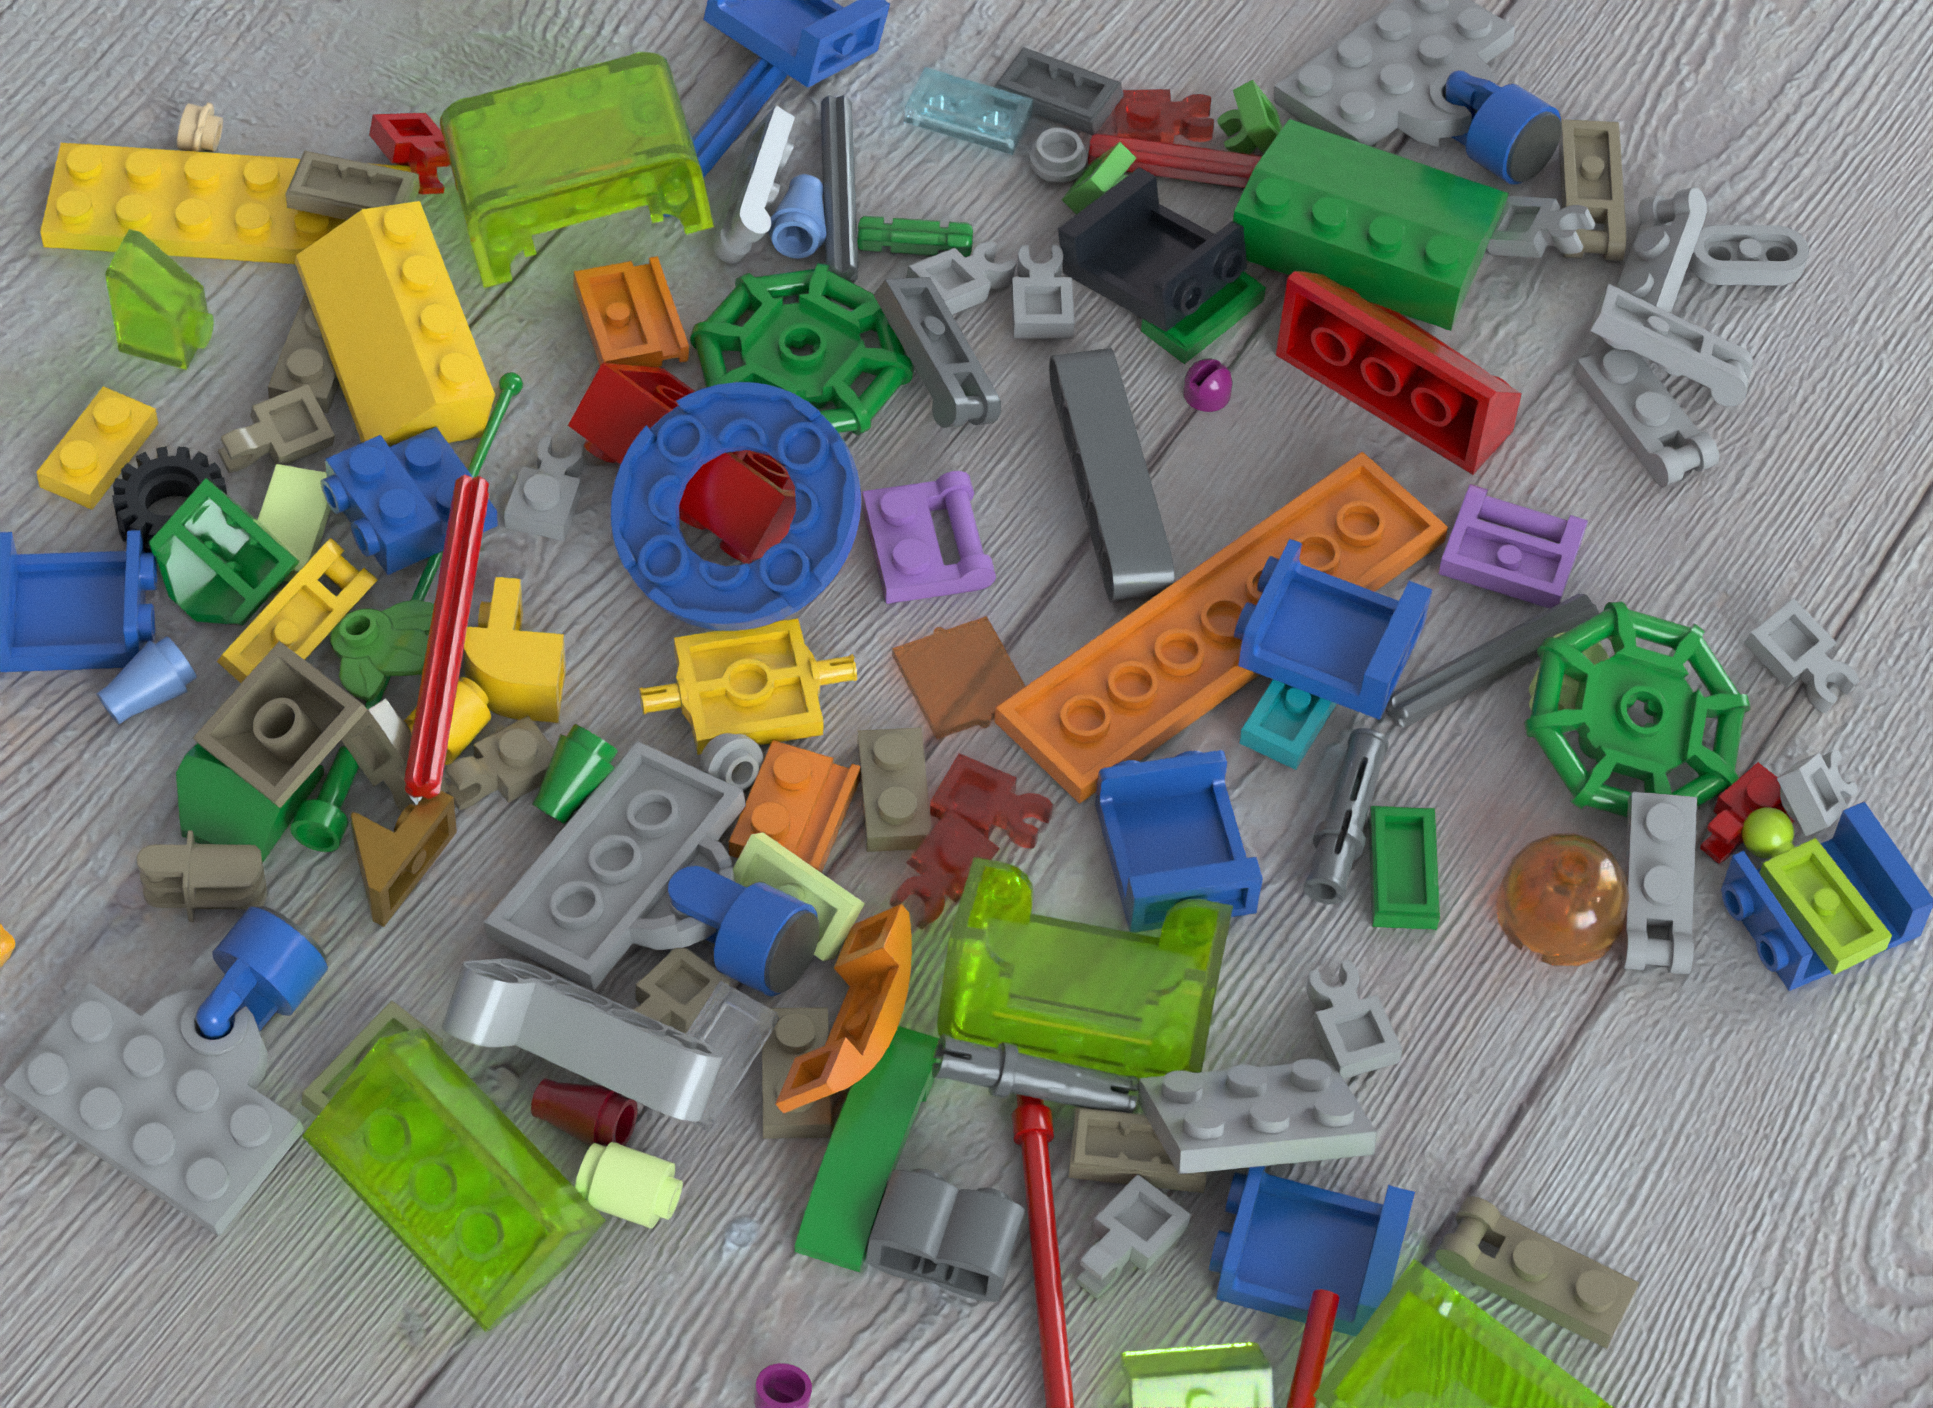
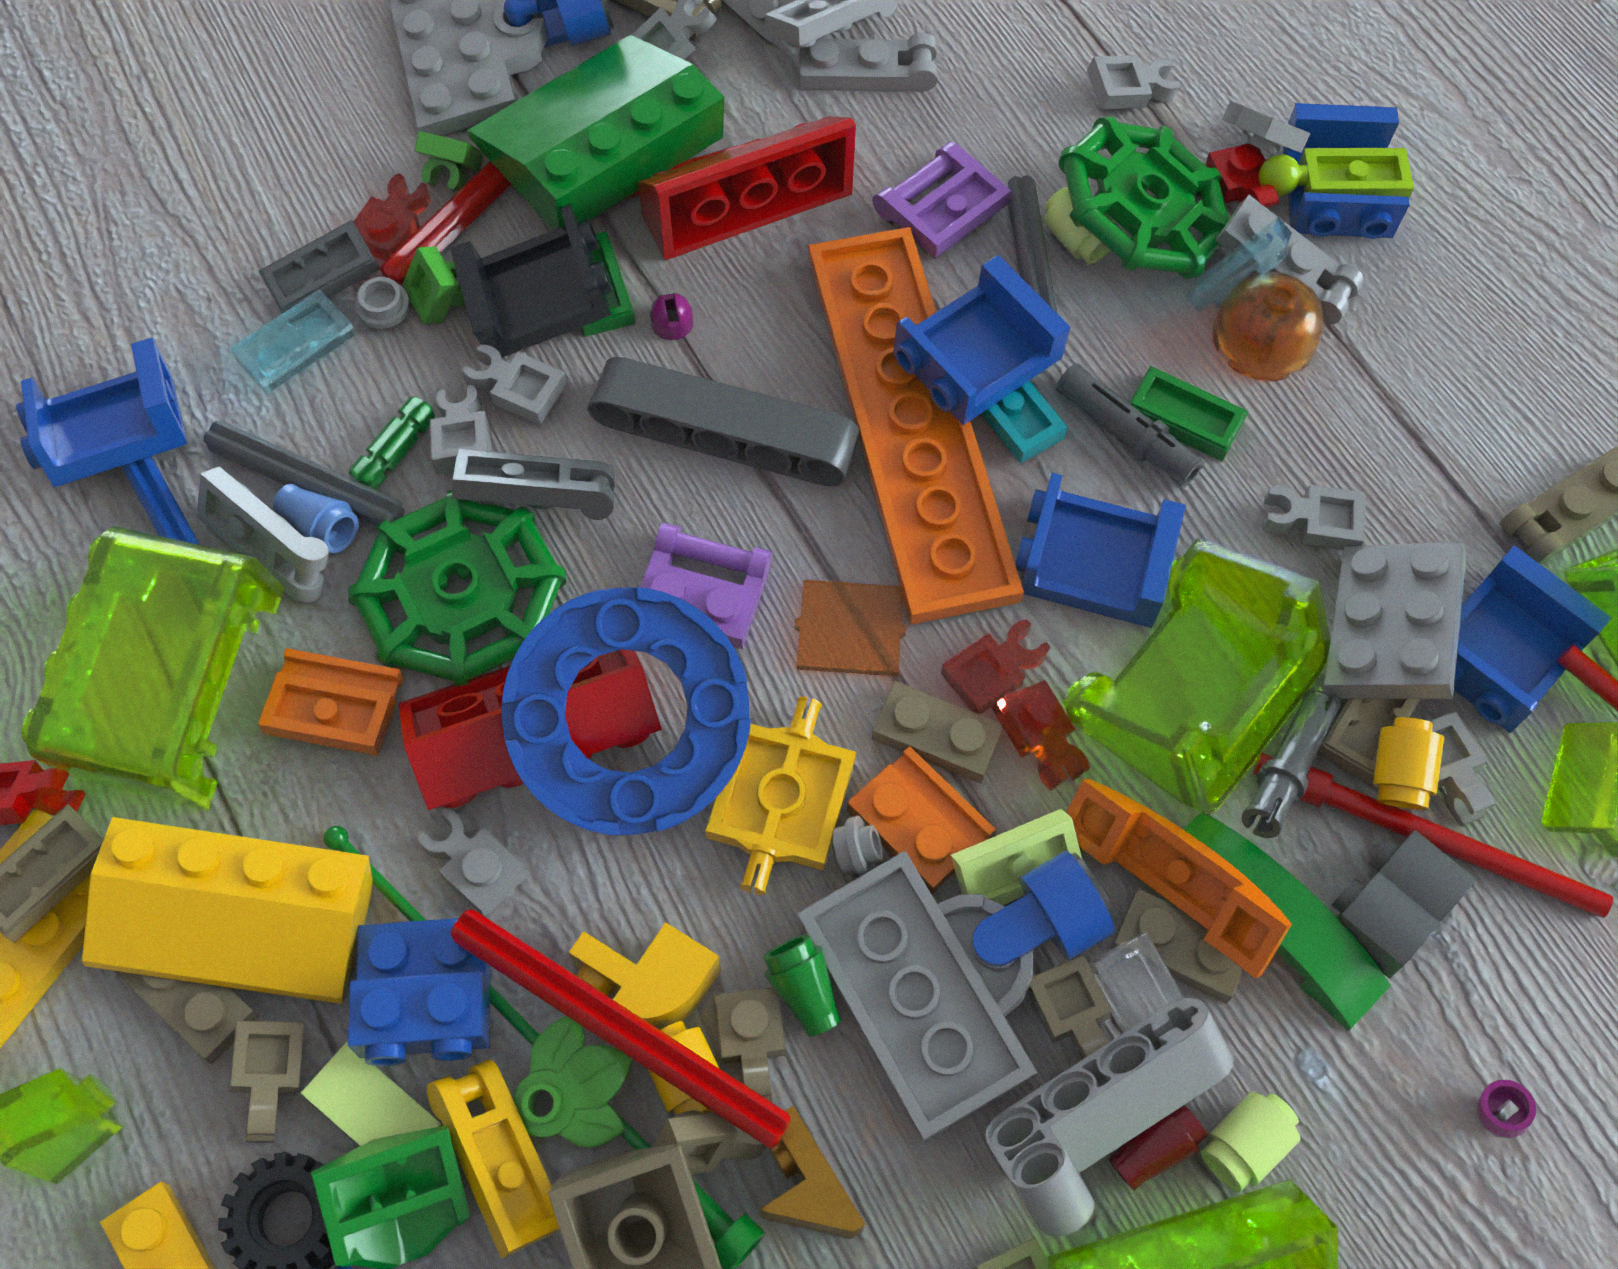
camera: 60 degrees left, 10 degrees up
none -> clear light blue plate [1185,216,1292,313]
none -> yellow brick [1373,717,1444,810]

